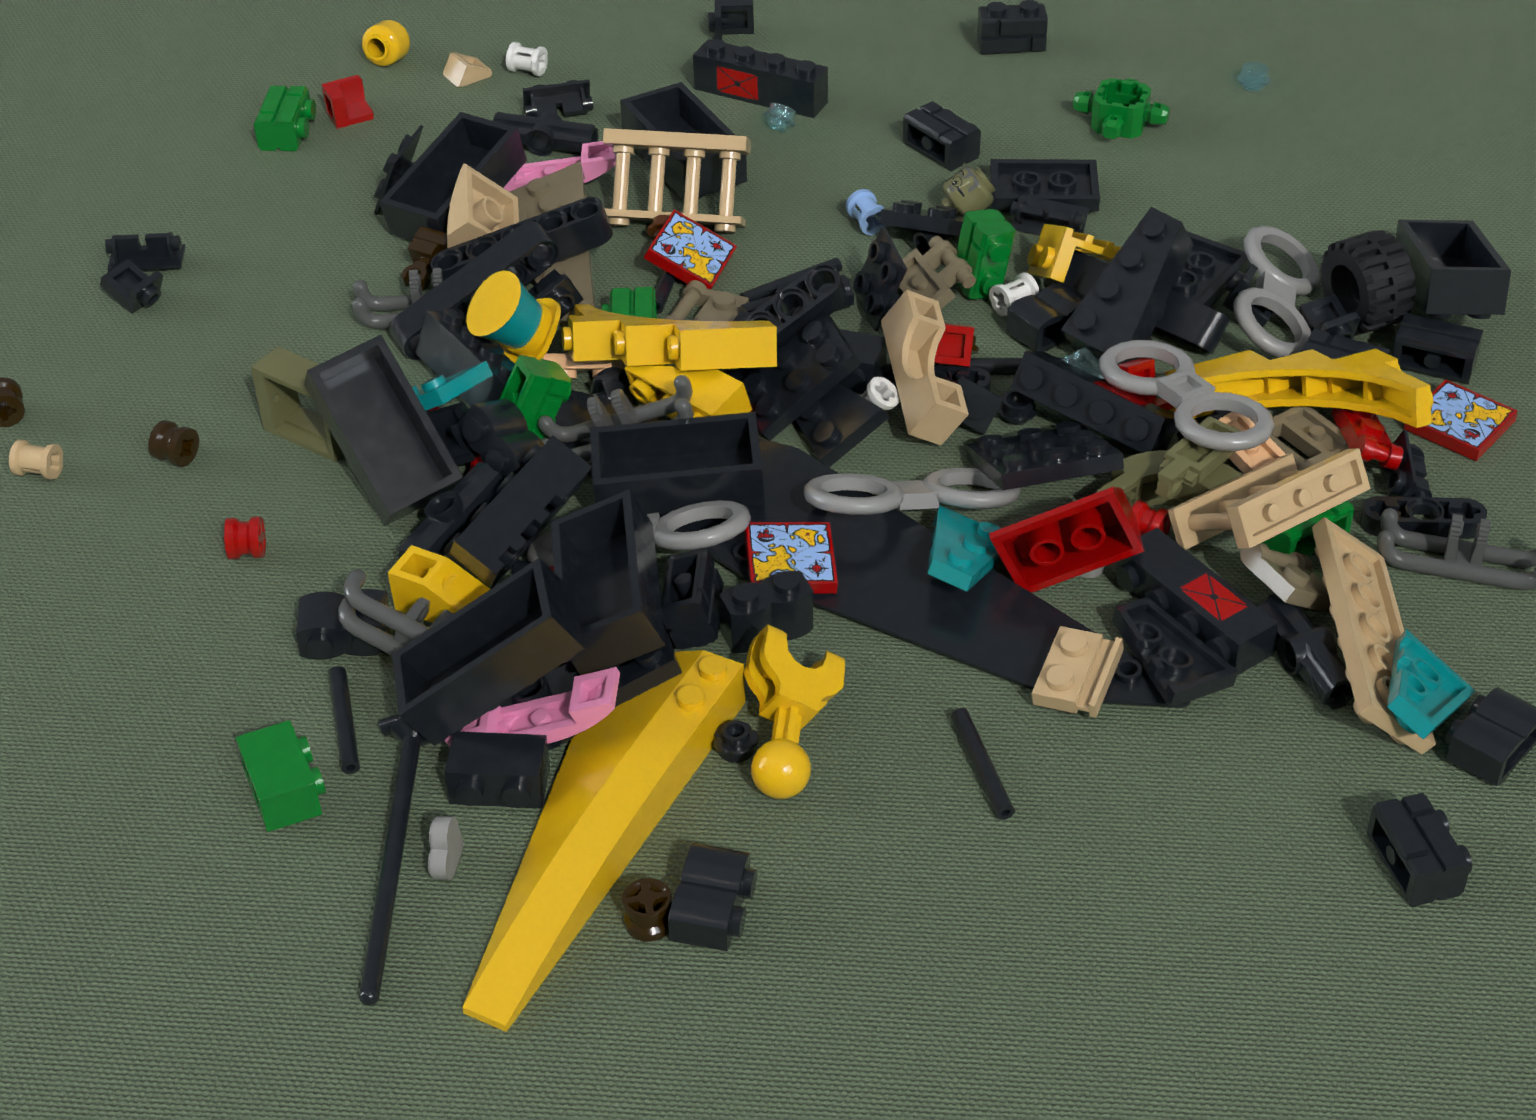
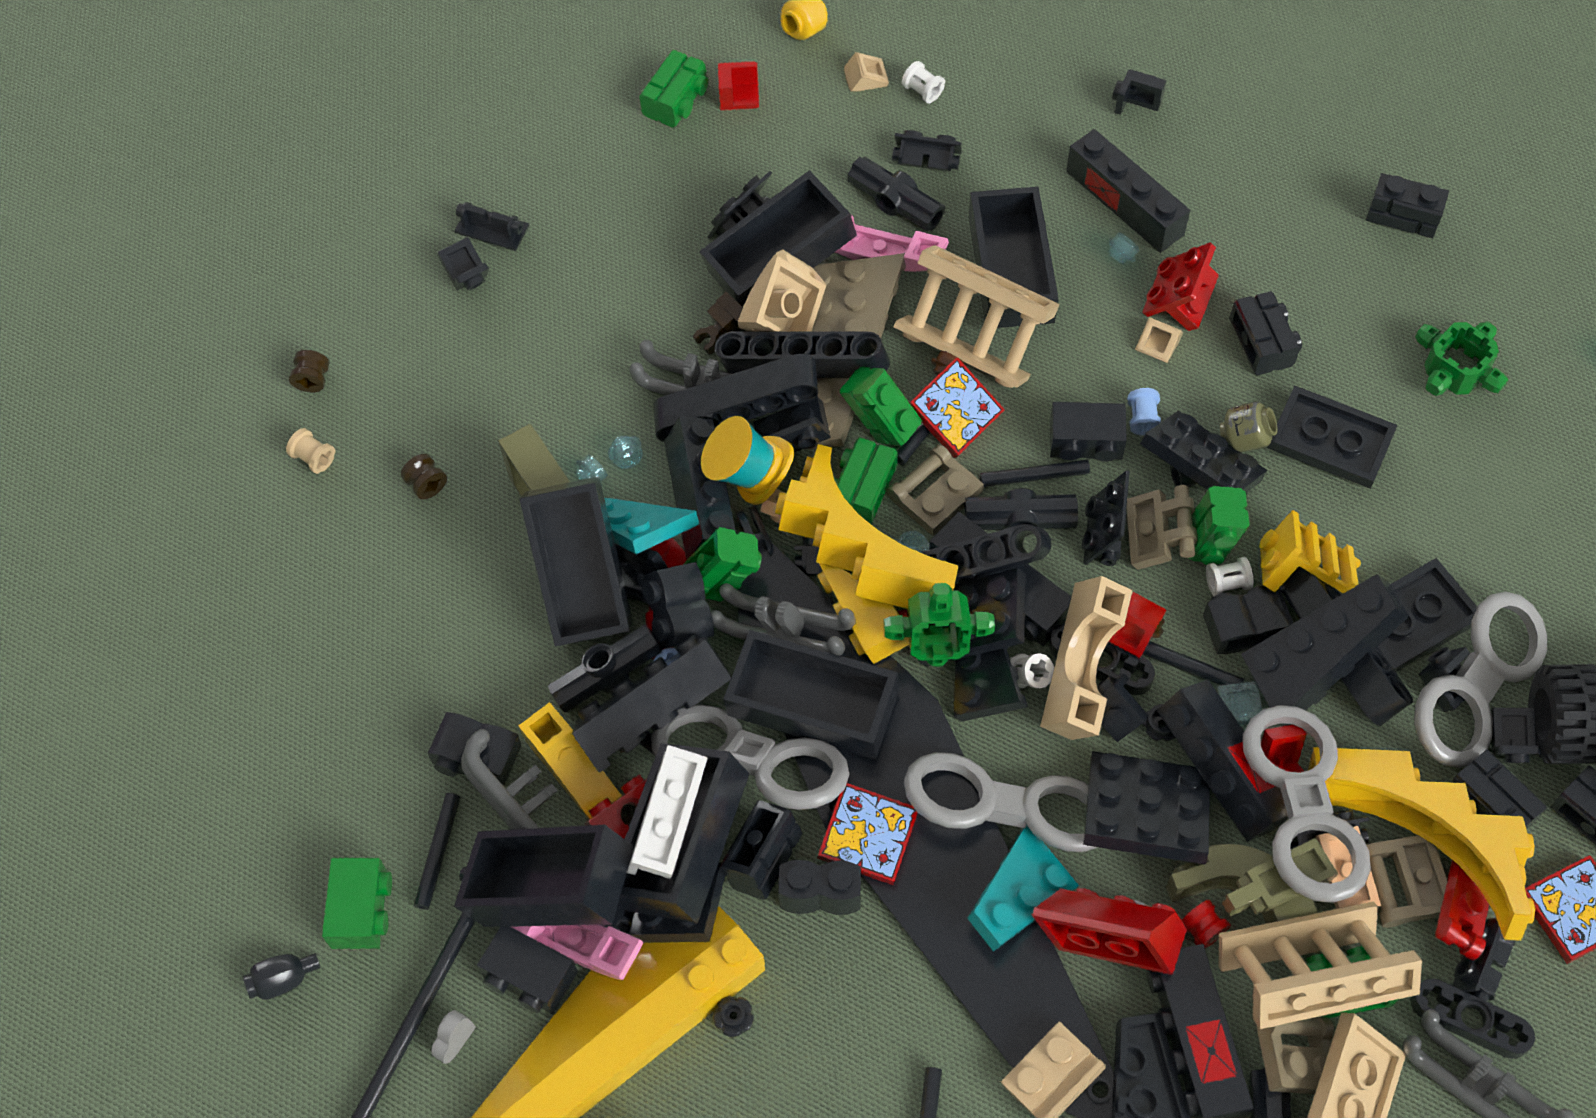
camera: 25 degrees right, 20 degrees up
red wheel [224,516,266,560] -> none
yellow piece [744,624,845,799] -> none
black hinge [1010,194,1089,236] -> none
none -> black plant [242,953,321,1000]
none -> white panel [627,745,708,878]
none -> green brick [839,367,922,446]
none -> green piece [883,583,995,667]
none -> black brick [1050,402,1127,462]
none -> tan slope [1135,317,1183,363]
none -> red bracket [1142,242,1219,331]

